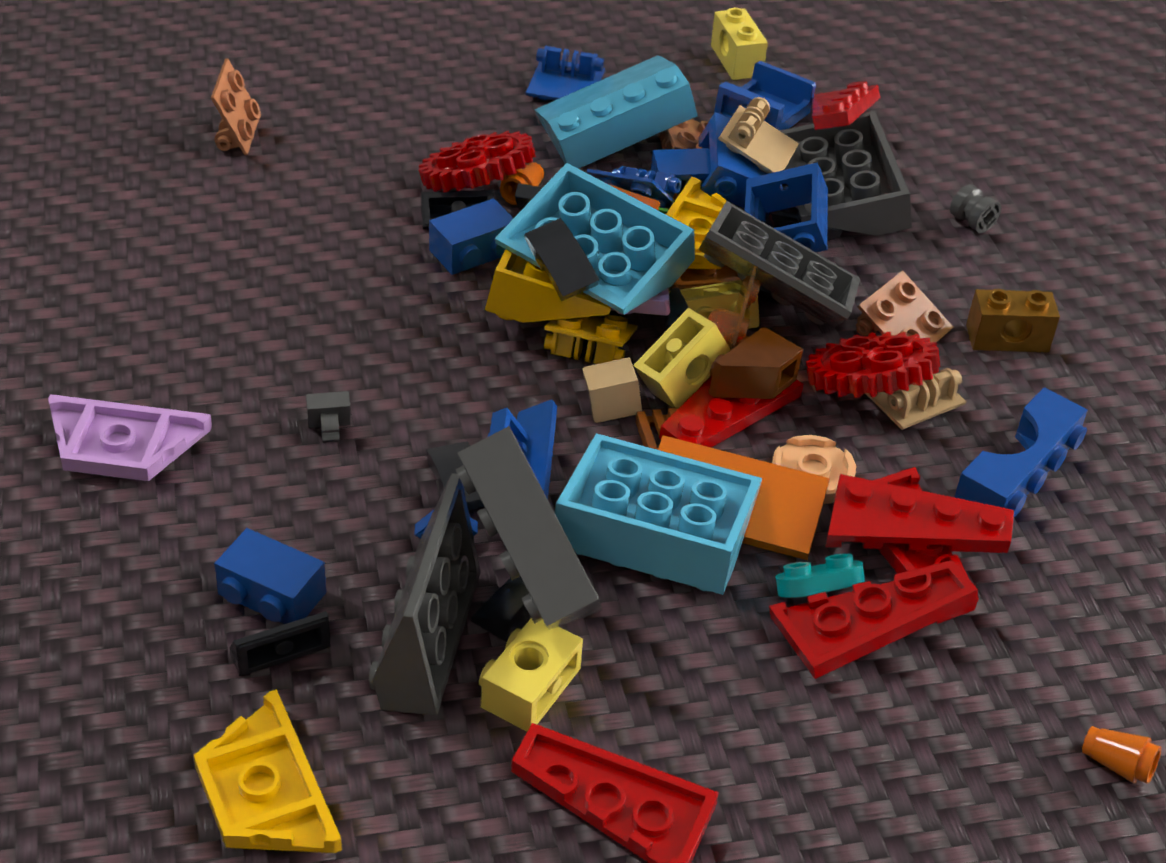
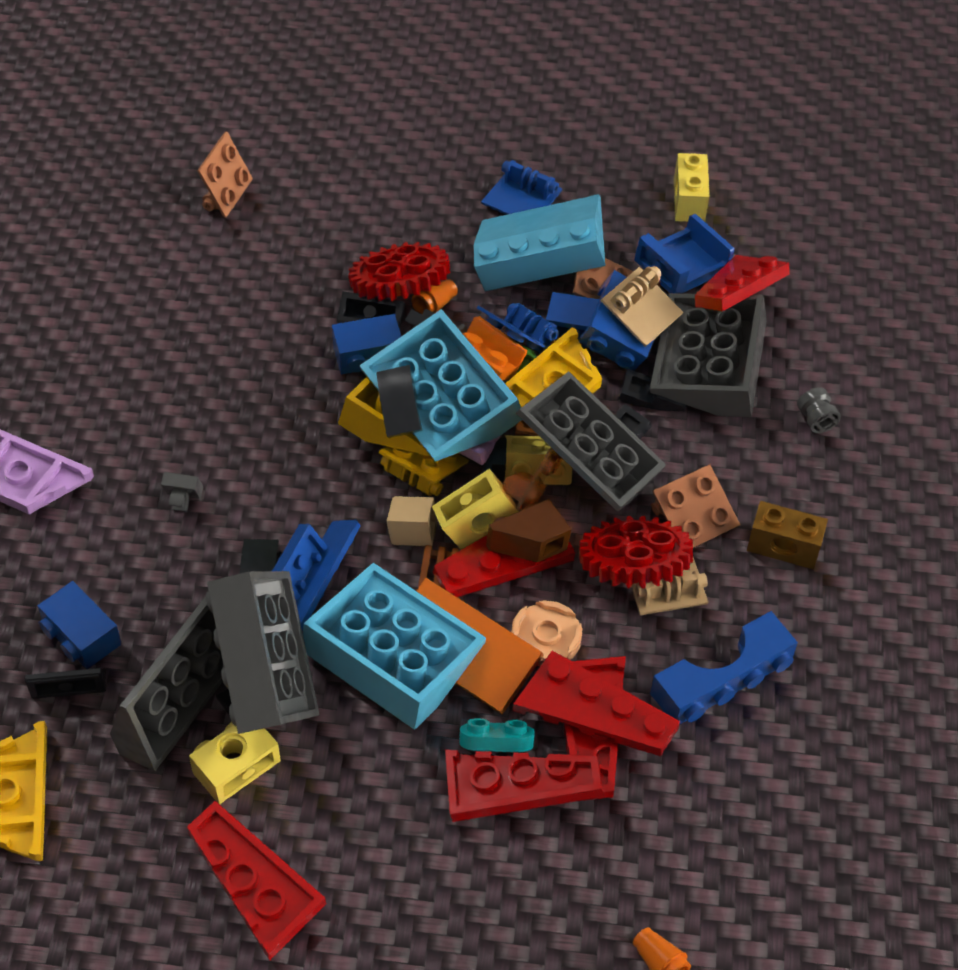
camera: 20 degrees right, 10 degrees up
blue window [745,162,828,252] -> none

